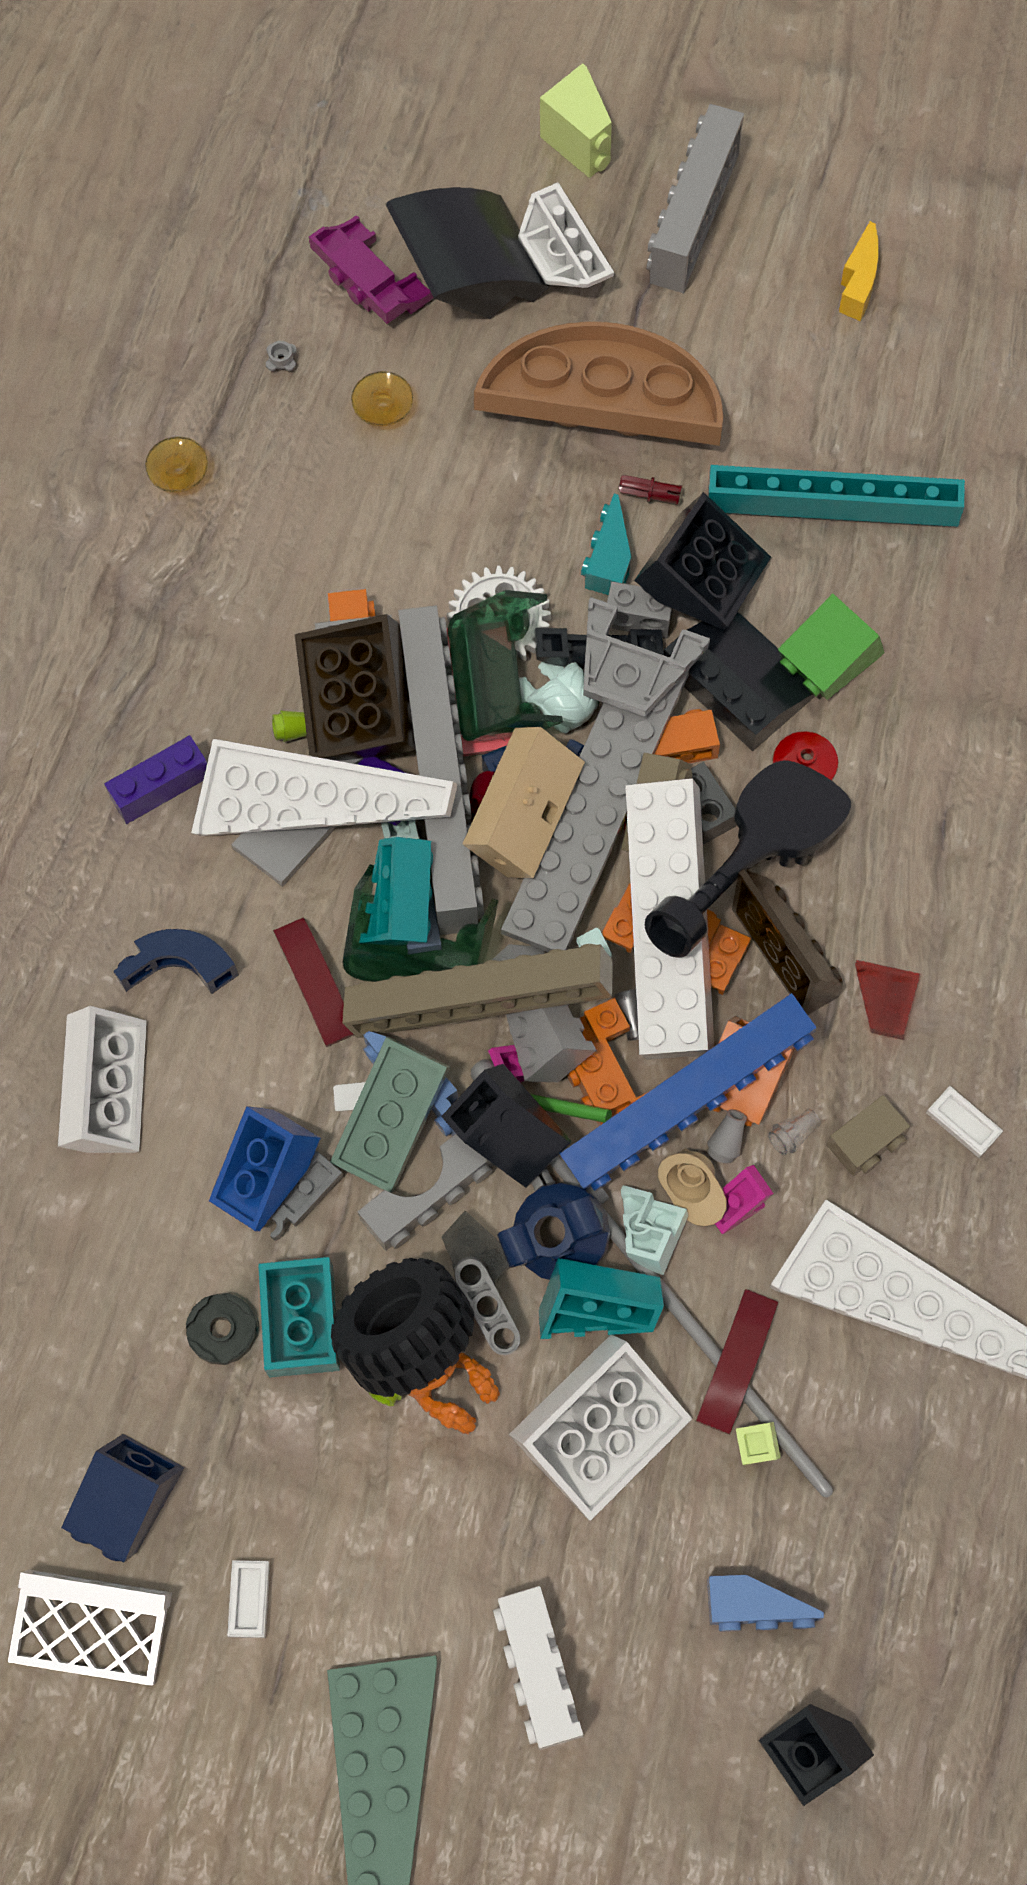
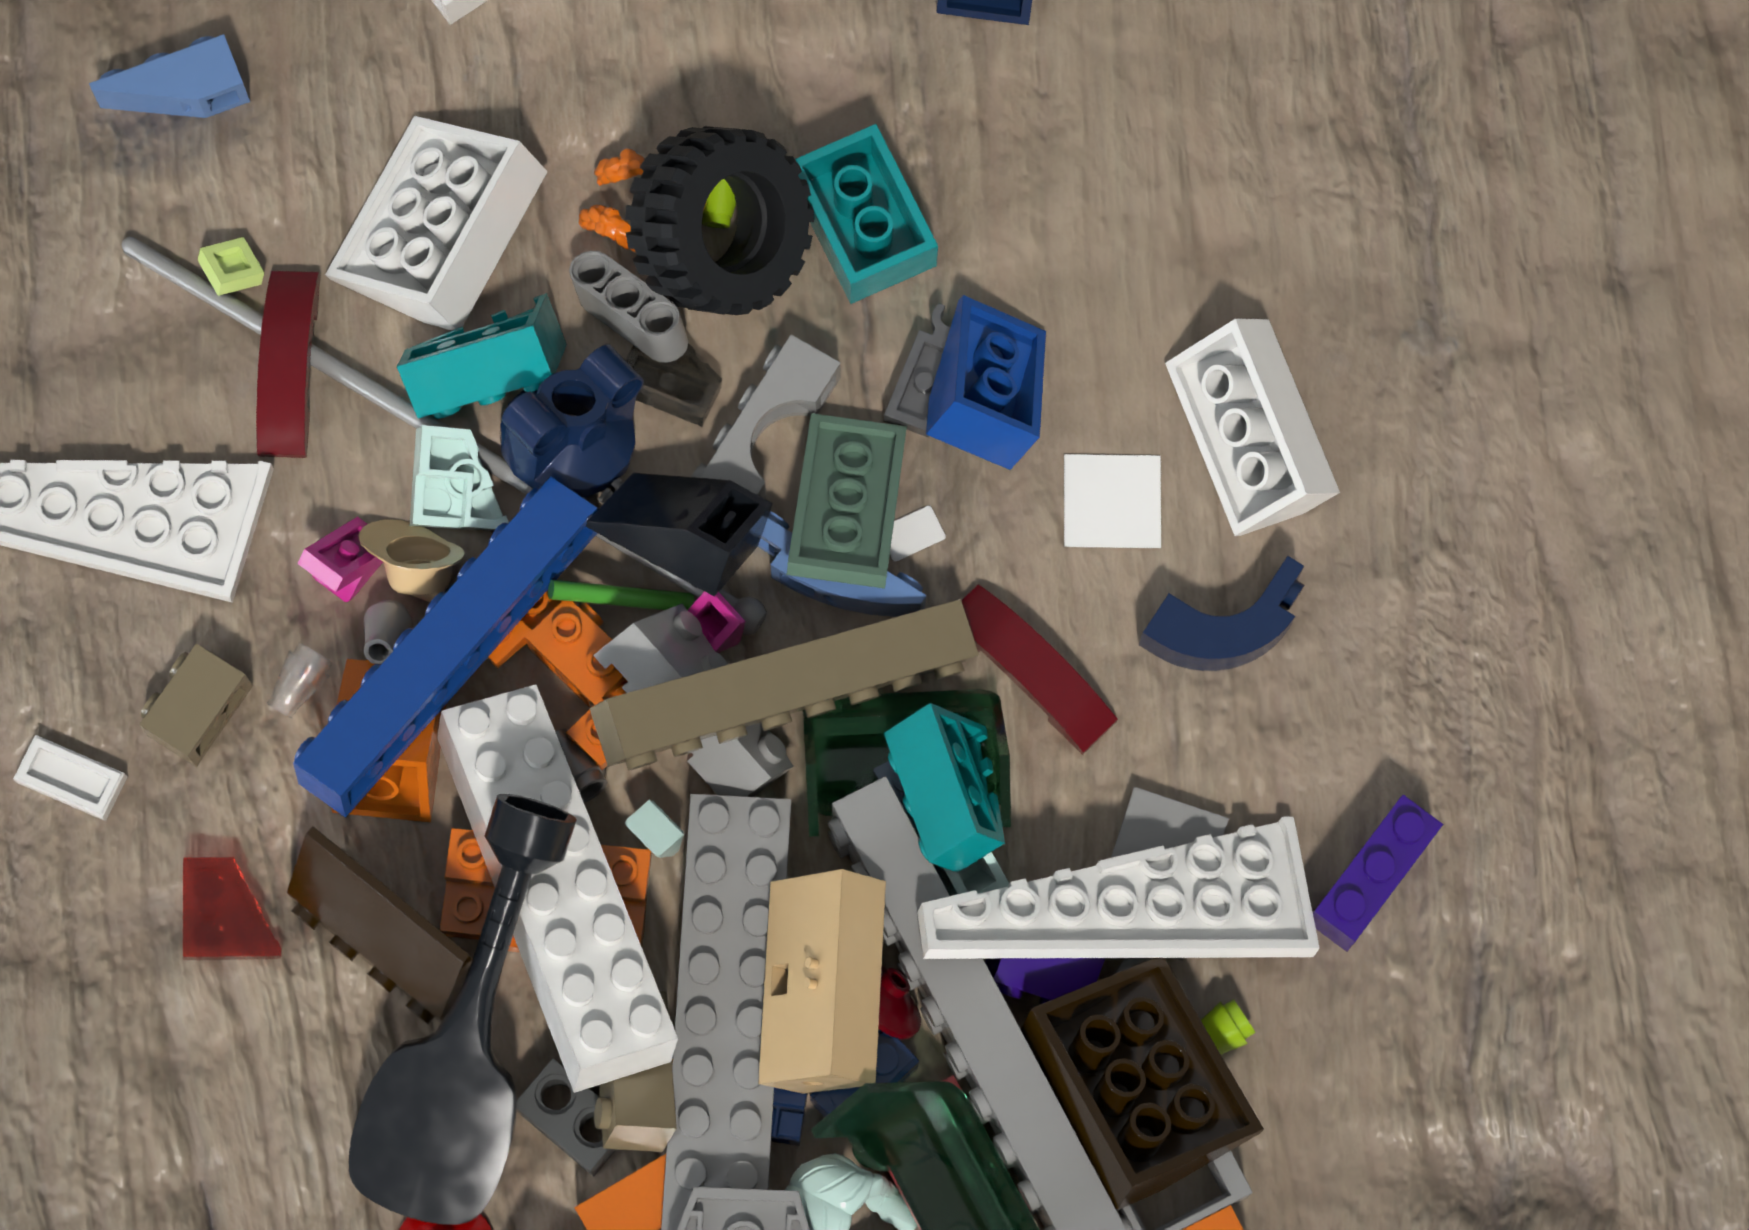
camera: 155 degrees right, 5 degrees up
pearl dark grey tile [186,1293,257,1365] -> none
none -> white sticker [1064,454,1161,548]

